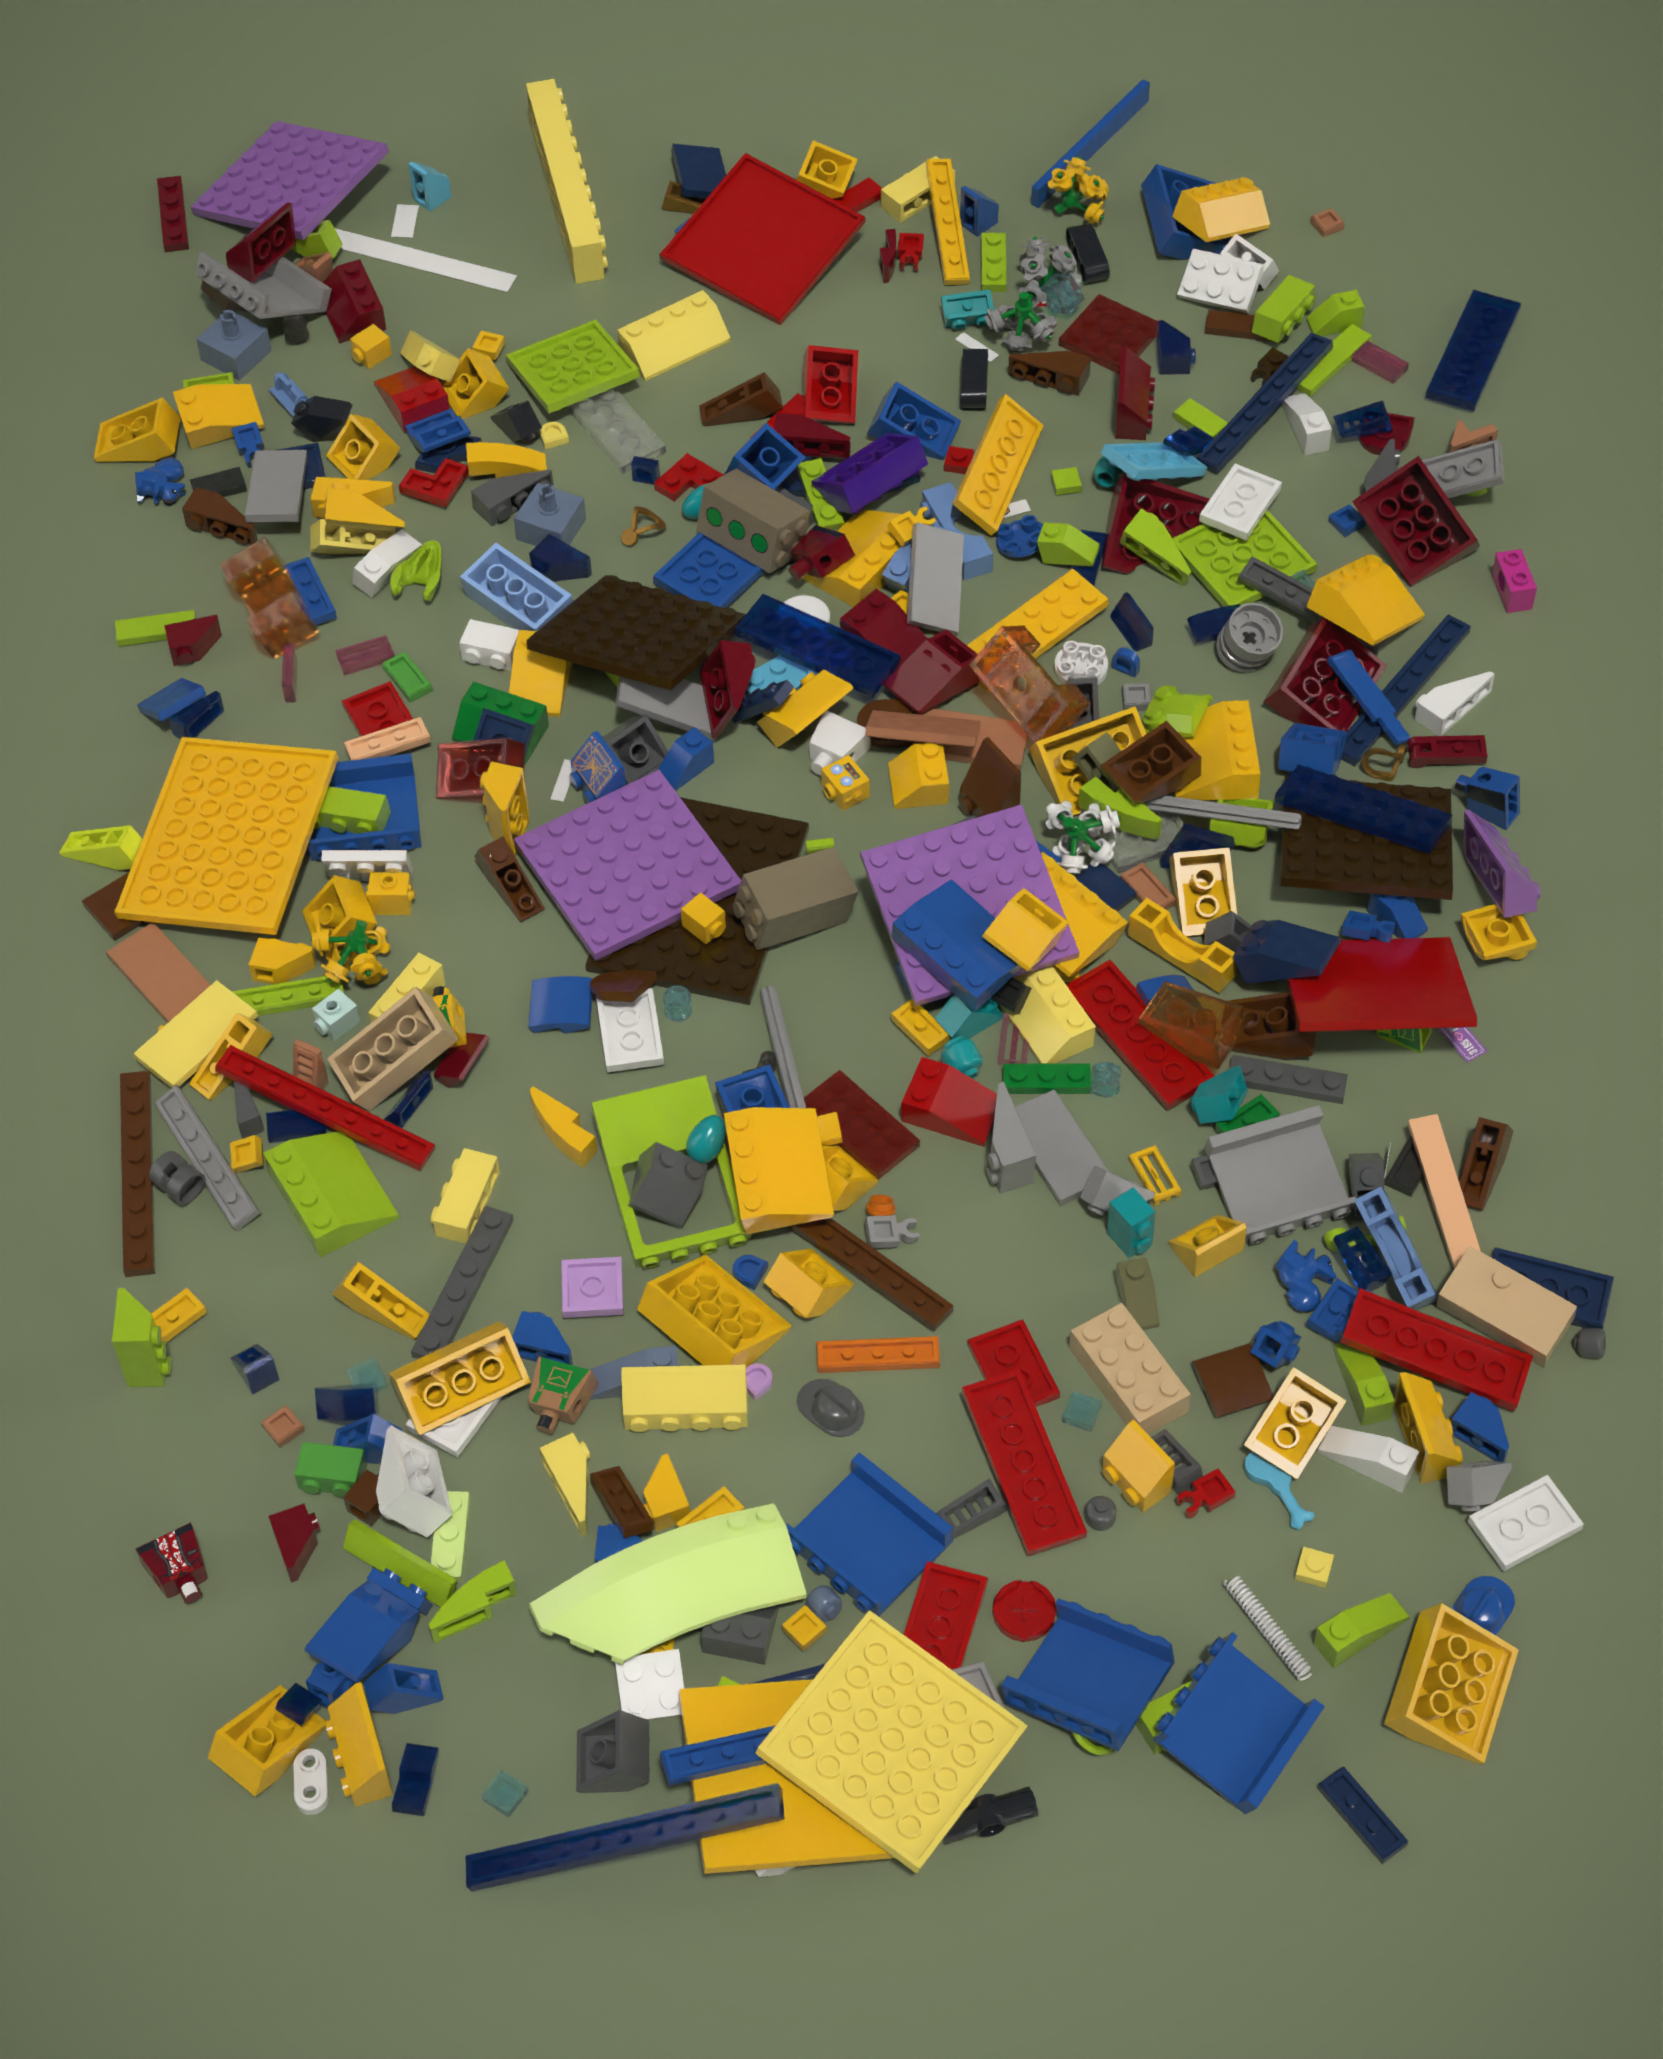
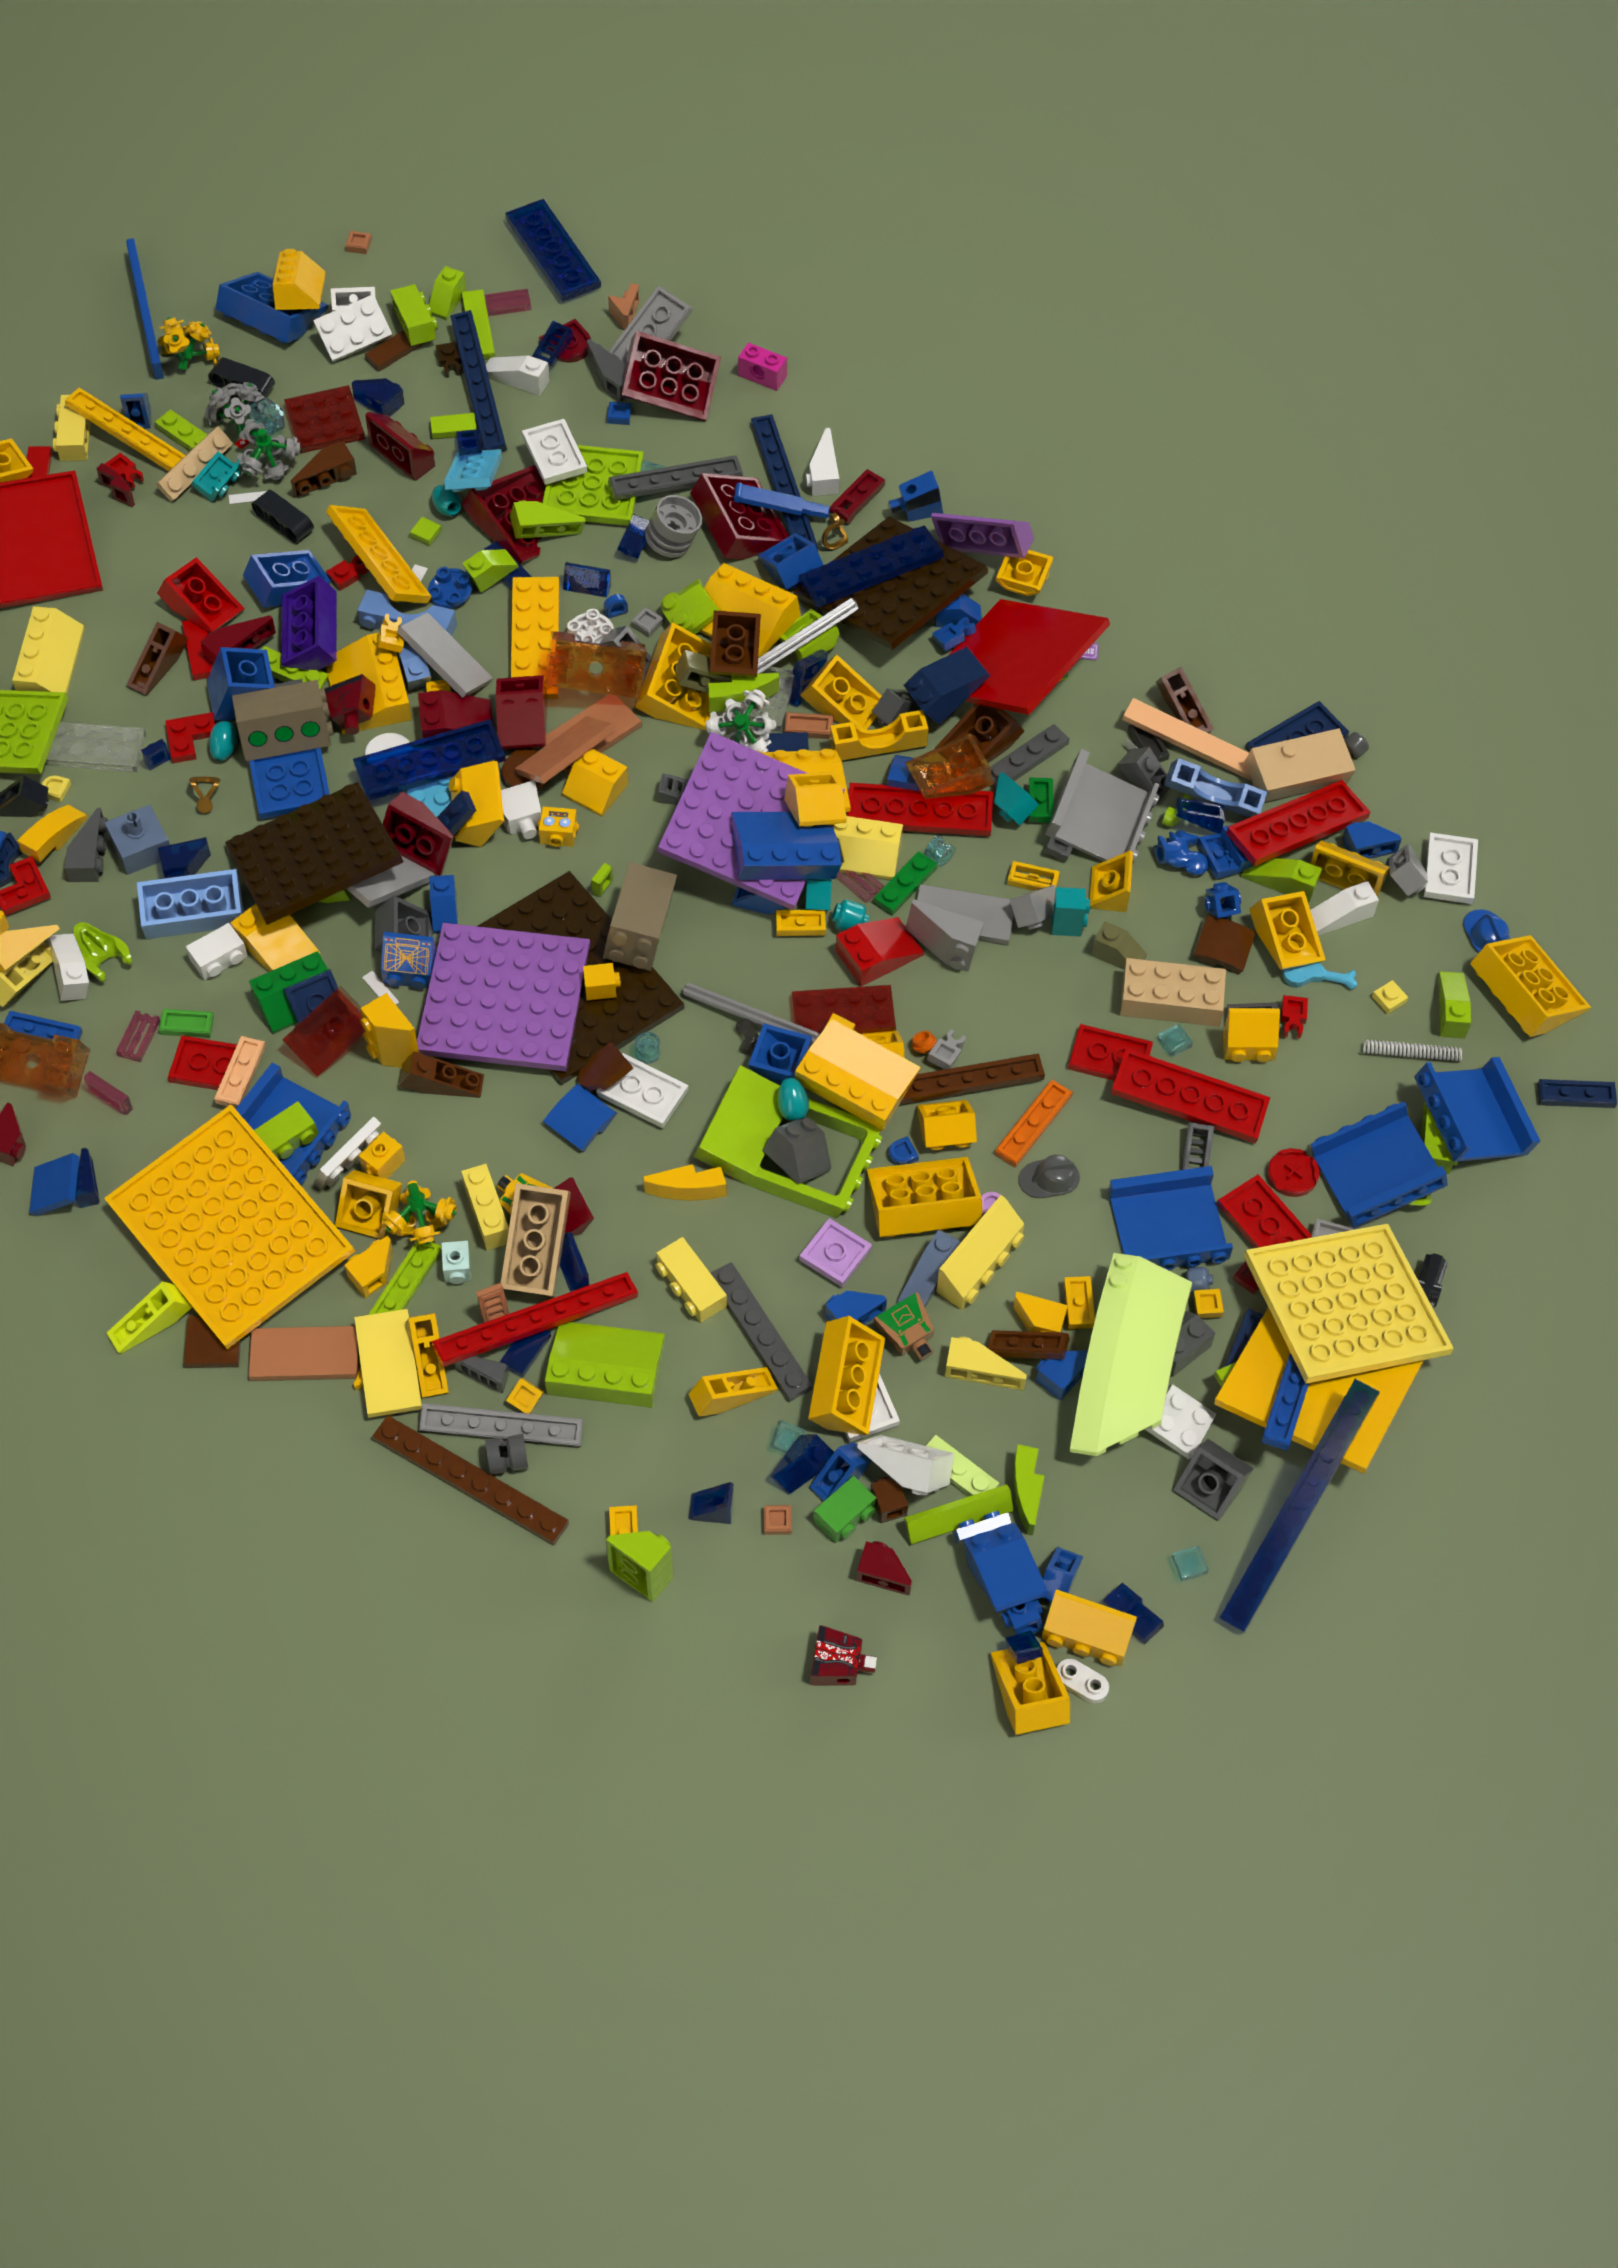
camera: 55 degrees left, 5 degrees up
reddish brown slope [959,737,1021,818] -> none
dark grey piece [1085,1496,1117,1531] -> none
yellow slope [1306,554,1425,646] -> none
none -> tan plate [155,426,233,502]

